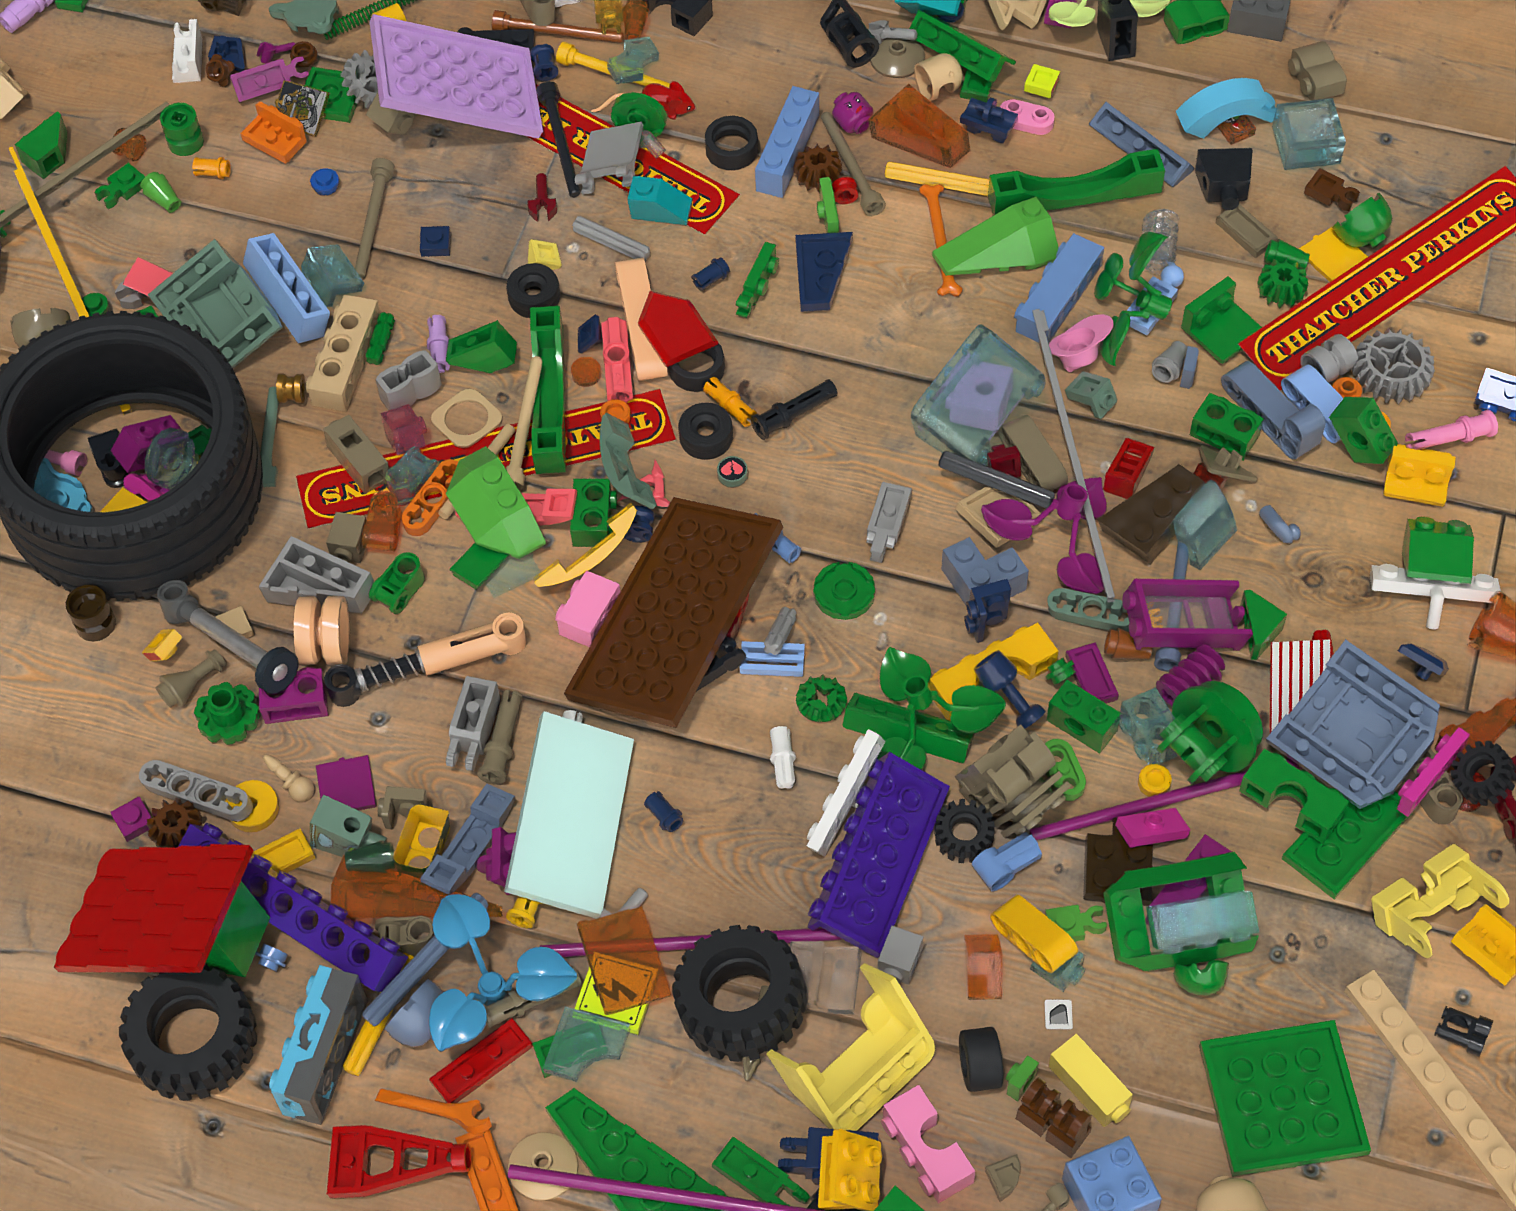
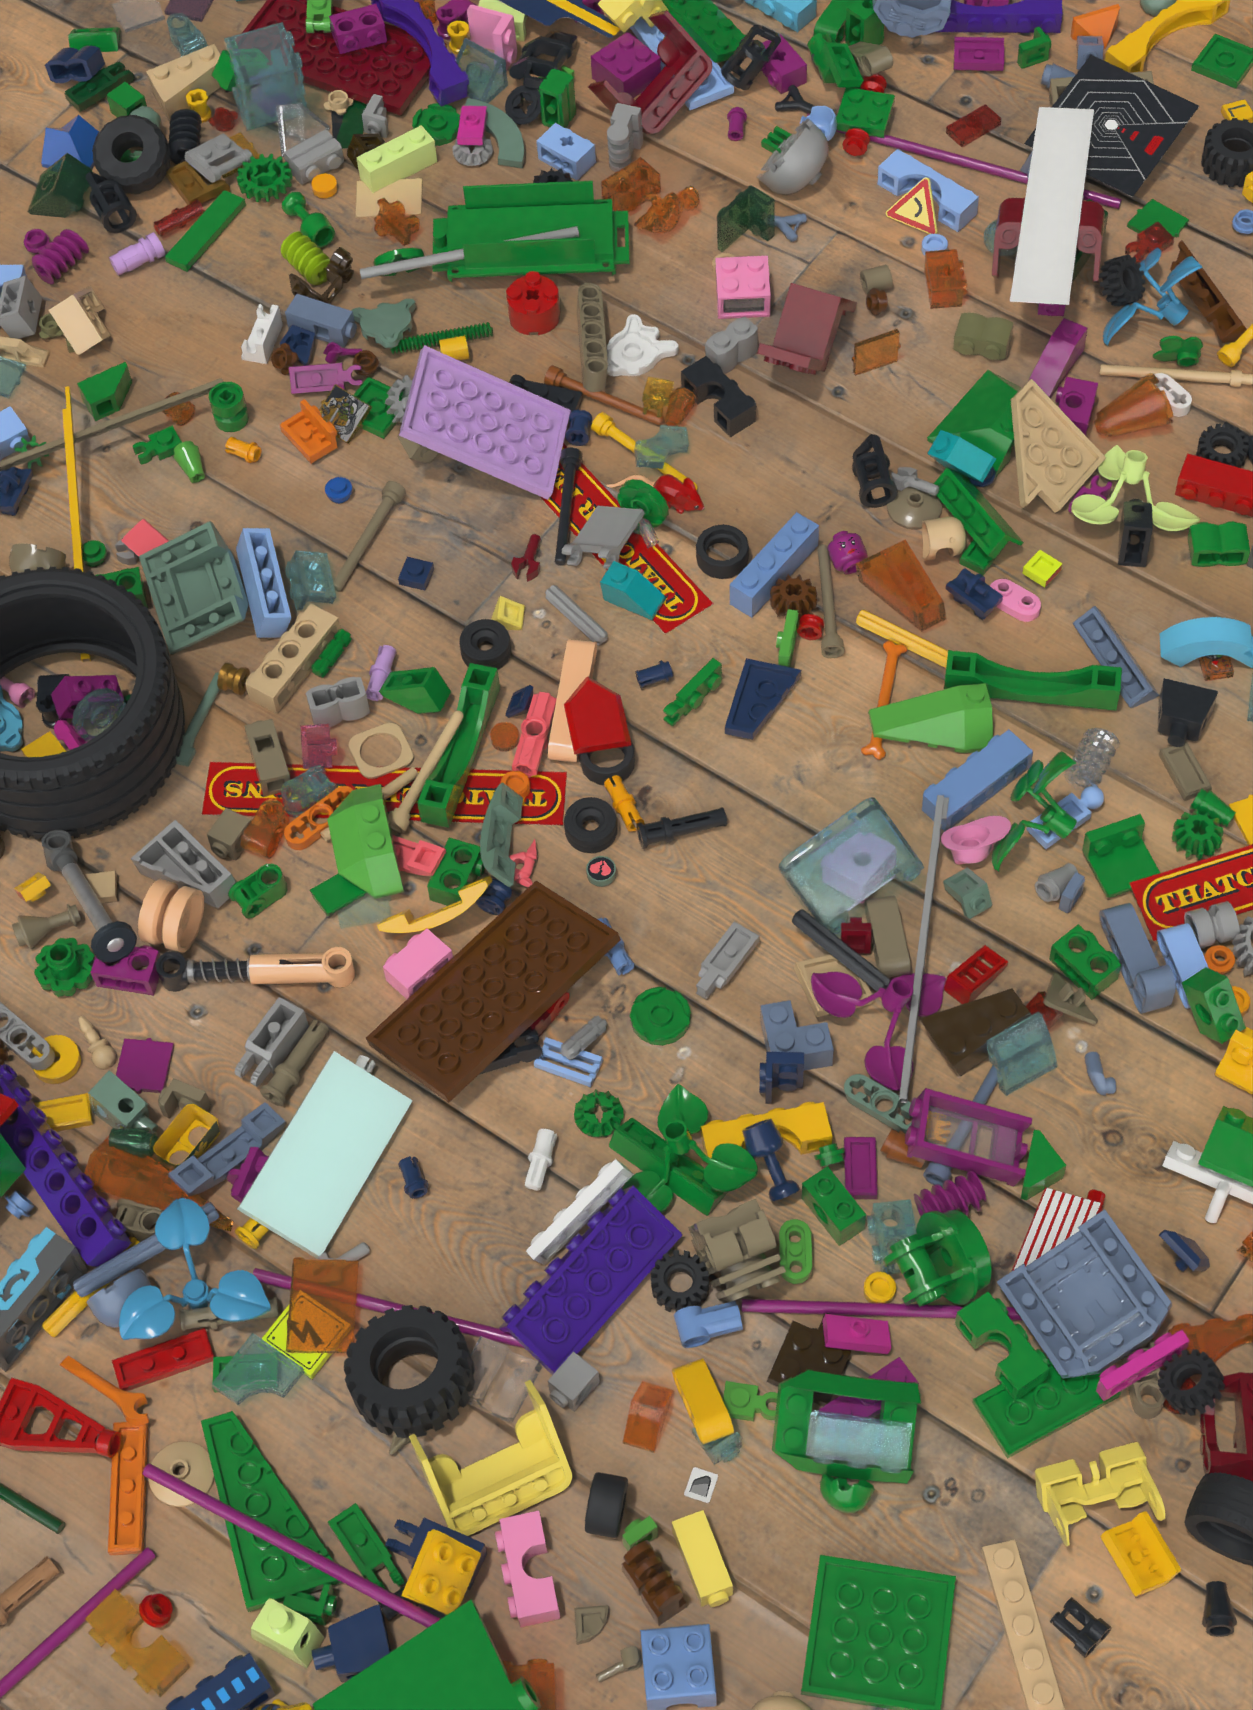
camera: 20 degrees right, 0 degrees up
none -> sand blue brick [285,294,357,347]

